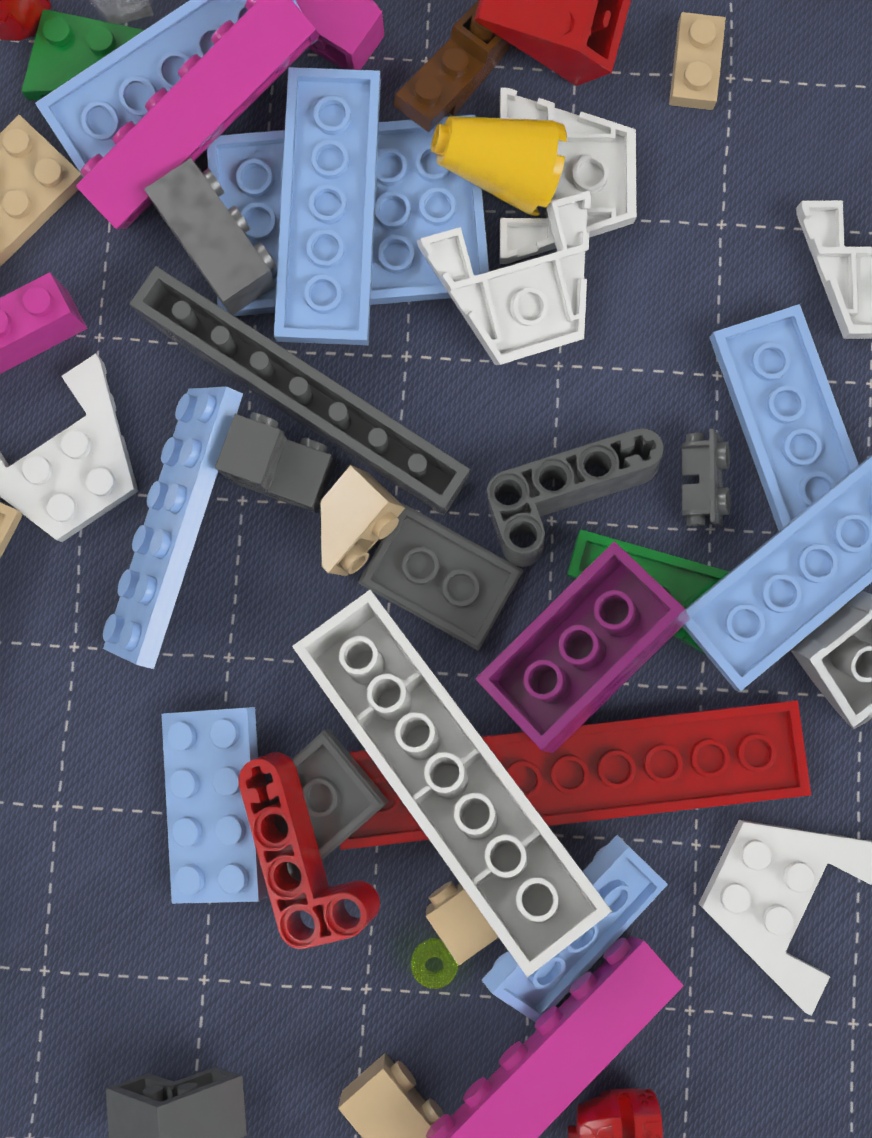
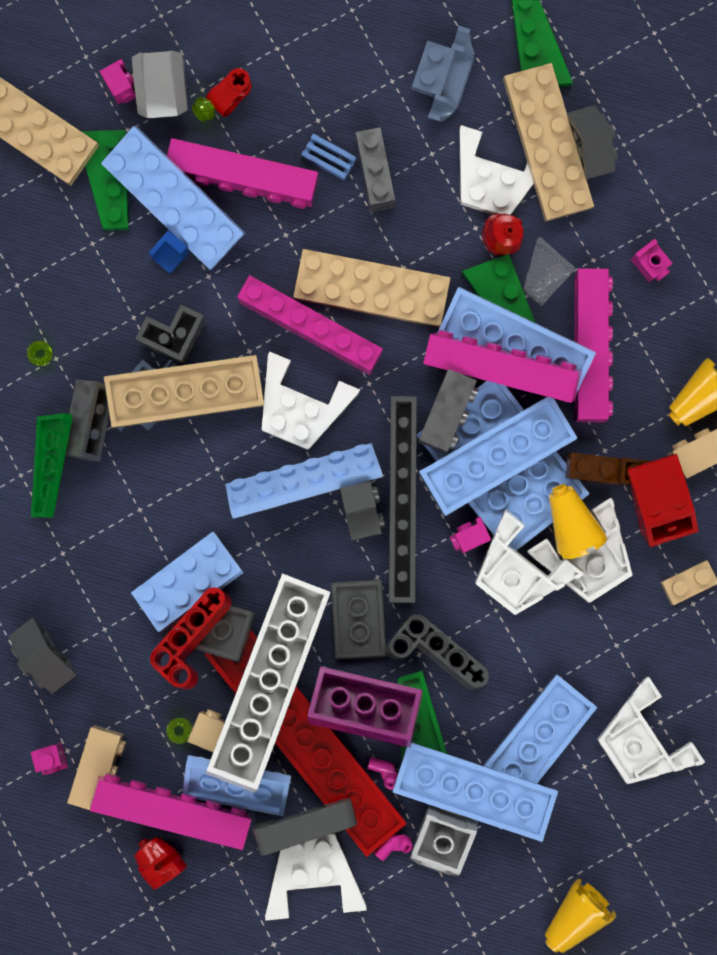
camera: 50 degrees right, 0 degrees up
tan slope [321,465,405,576] -> none
dark grey hinge [681,429,731,527] -> none
none -> dark grey beam [251,798,358,856]
none -> dark pink arm [368,757,398,790]
none -> dark pink arm [374,834,413,862]
none -> dark pink brick [449,517,491,553]

